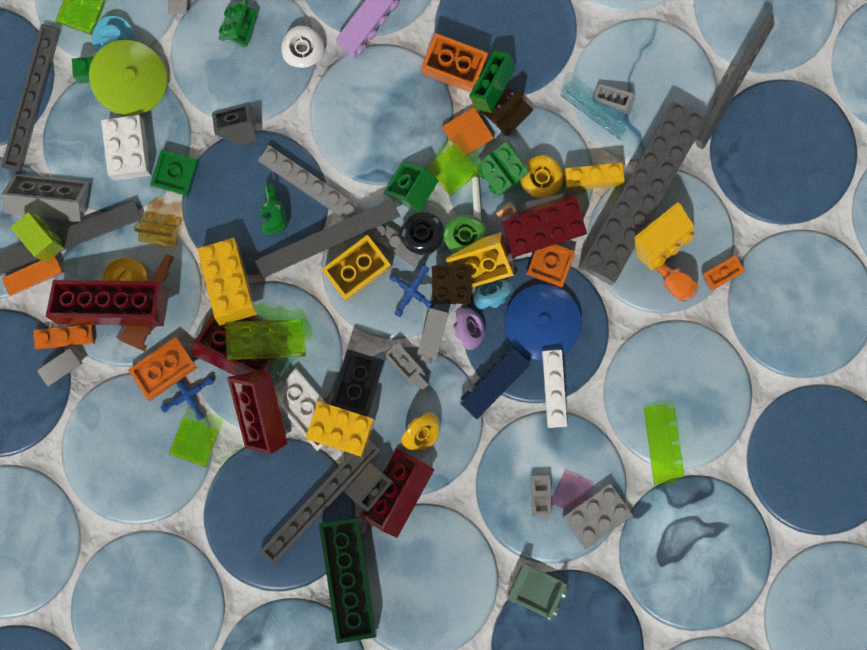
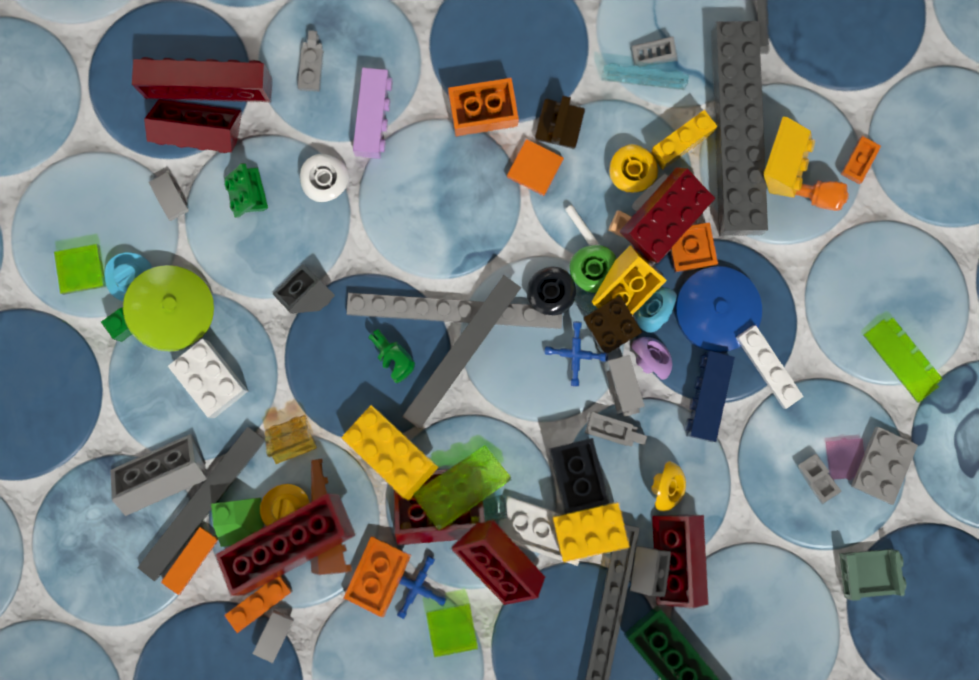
camera: 30 degrees left, 0 degrees up
dark grey tile [1,24,61,173] -> none
lime brick [10,212,64,263] -> none
green plate [150,149,199,197] -> none
yellow brick [321,235,392,302] -> none
green slope [383,161,439,212] -> none
clear neon green plate [427,142,480,196] -> none
green brick [469,51,516,113] -> none
green plate [477,141,531,196] -> none
none -> bright green slope [211,497,264,547]

